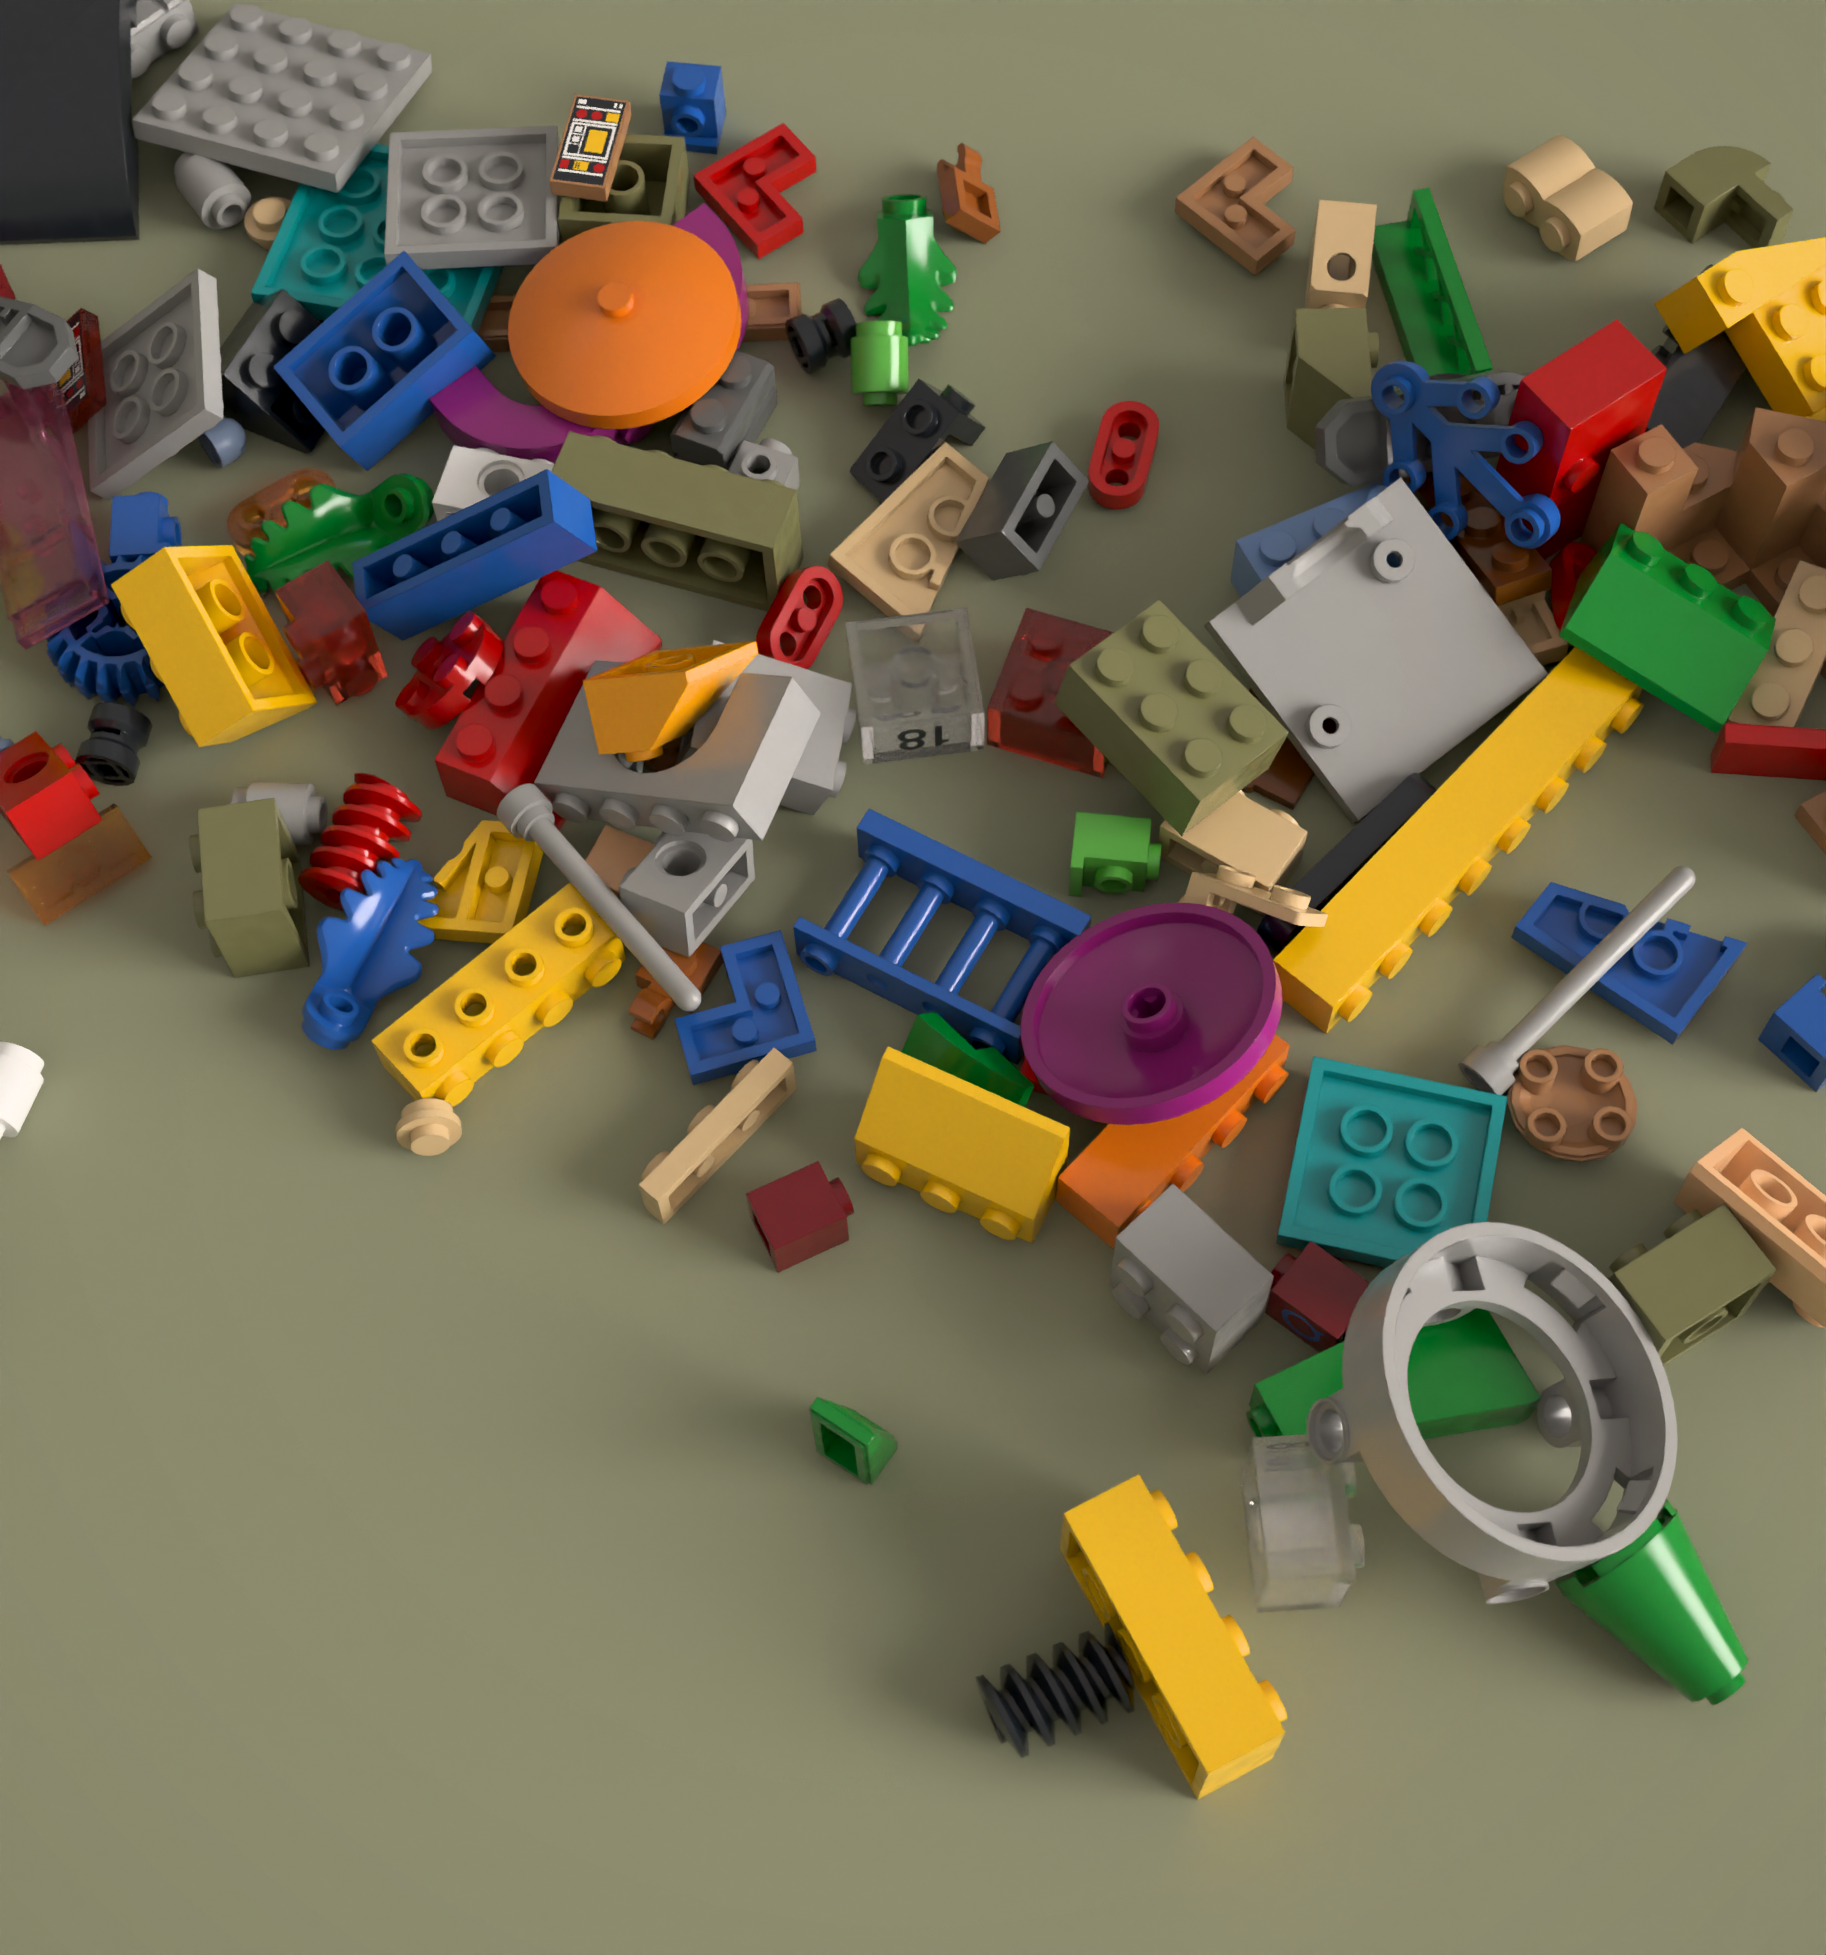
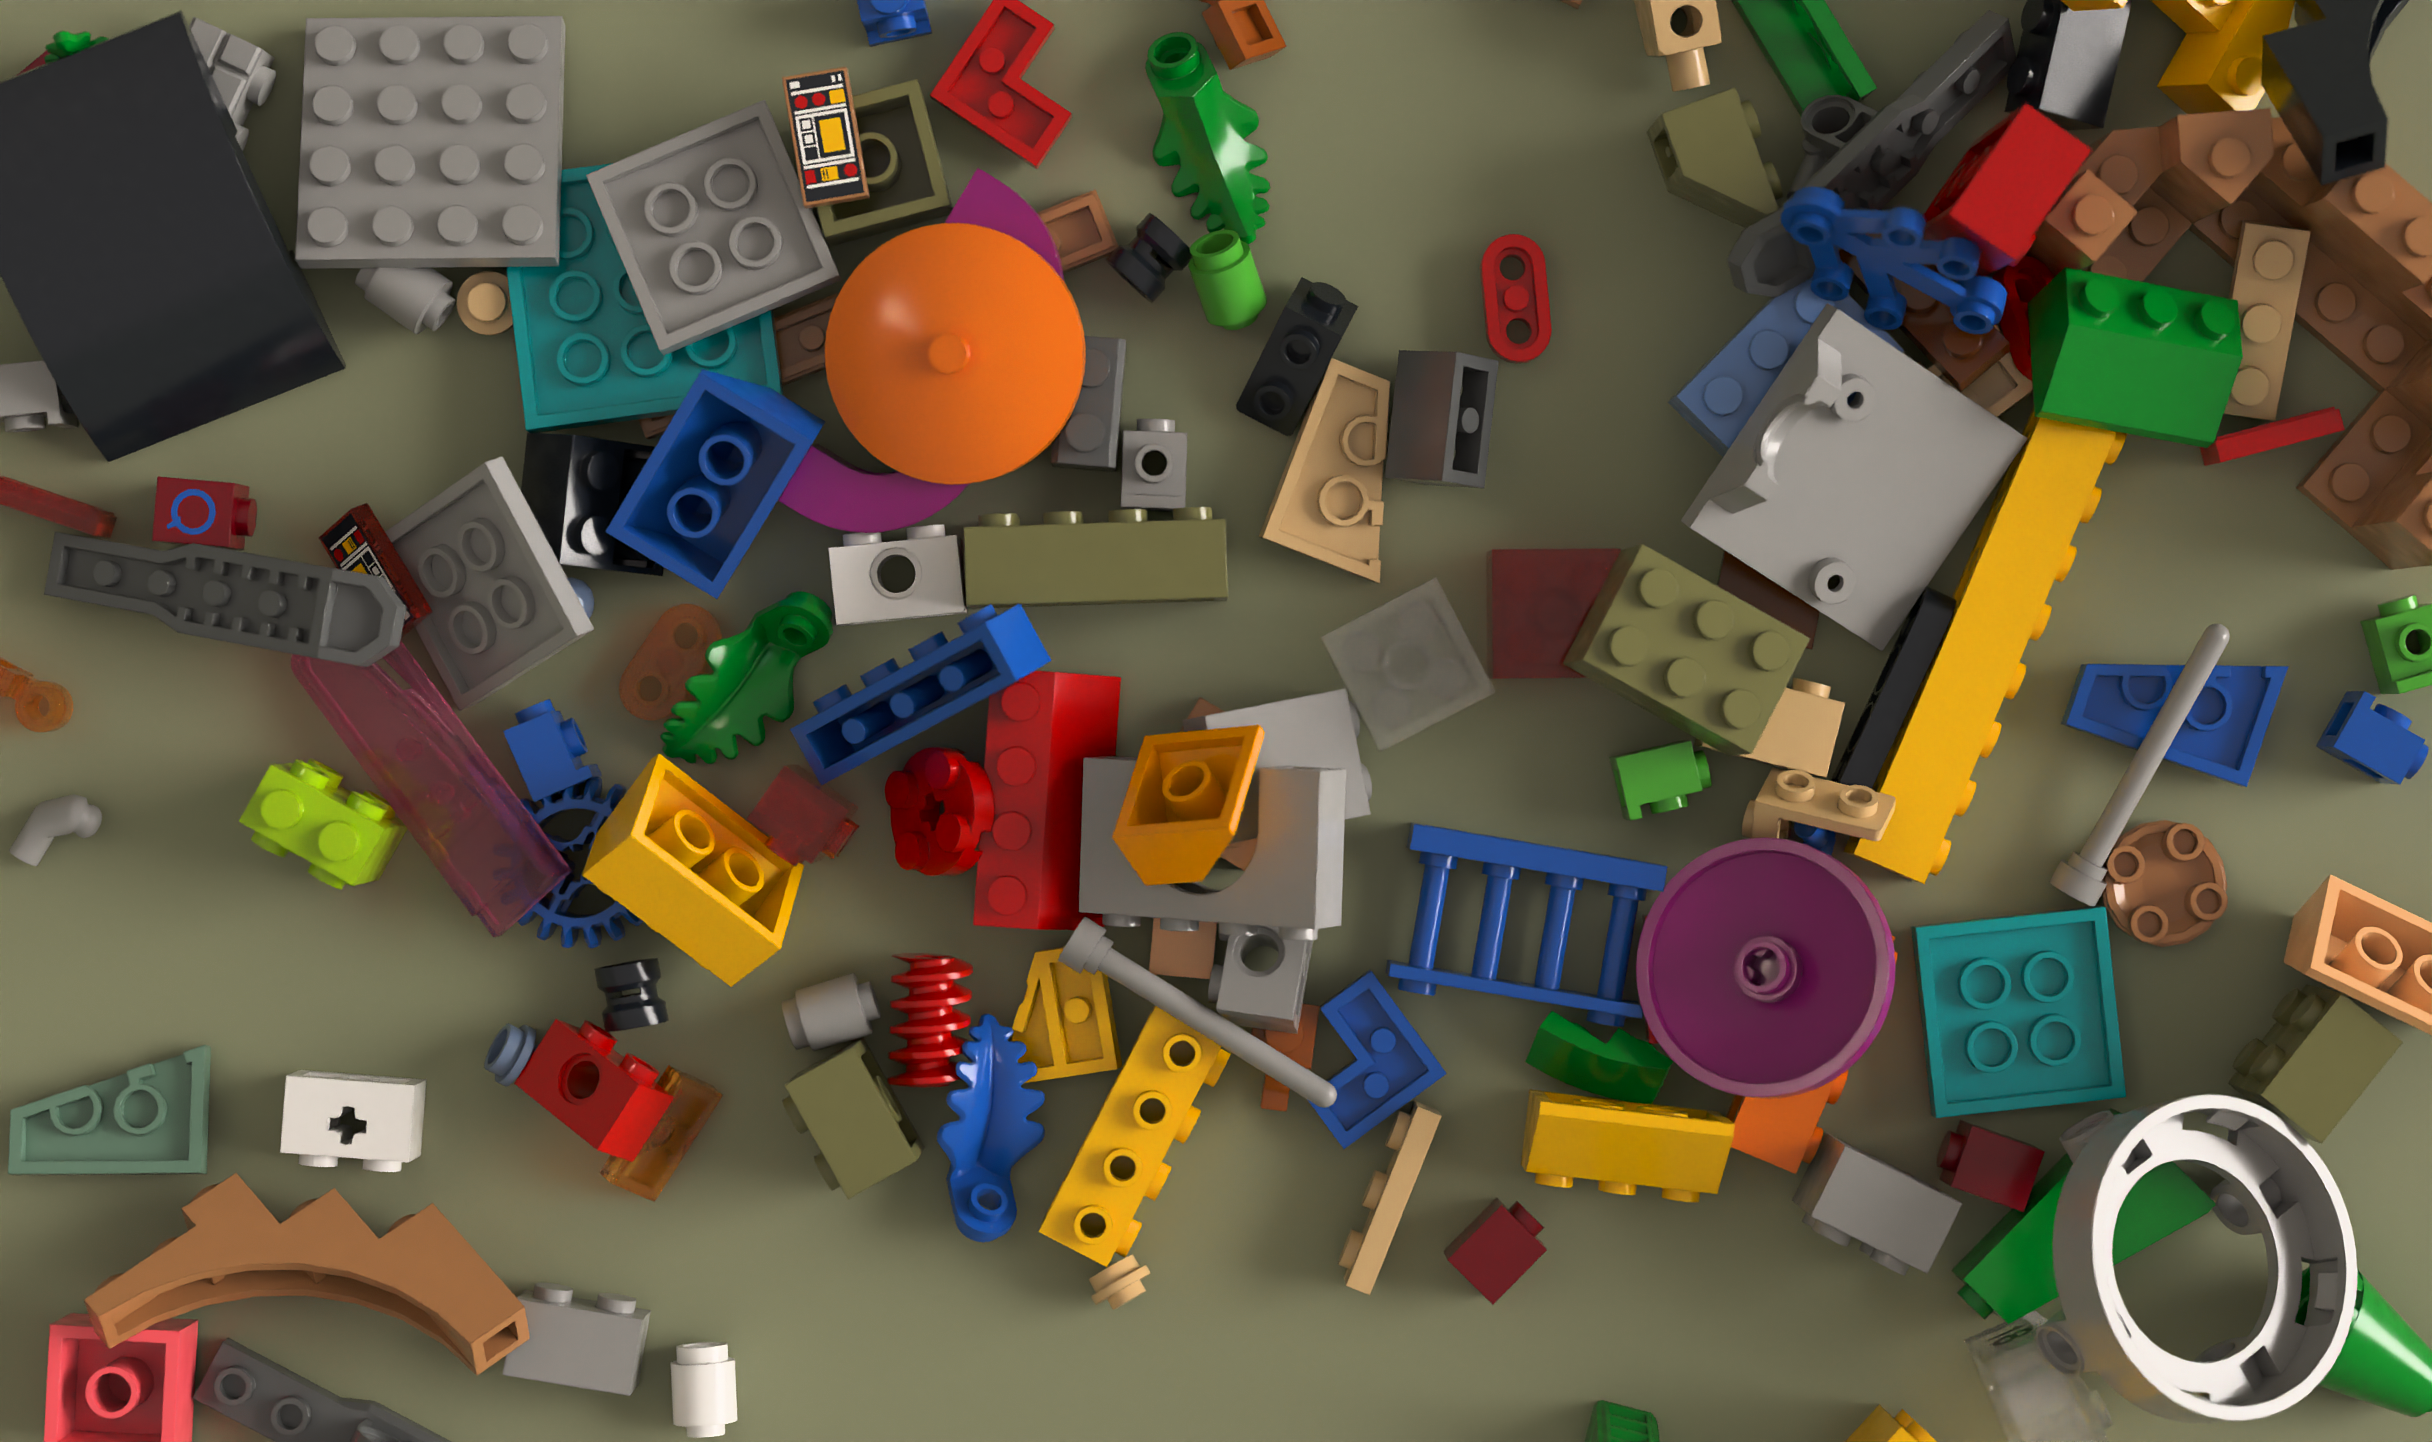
camera: 20 degrees left, 25 degrees up
red plate [756,566,843,669] -> none

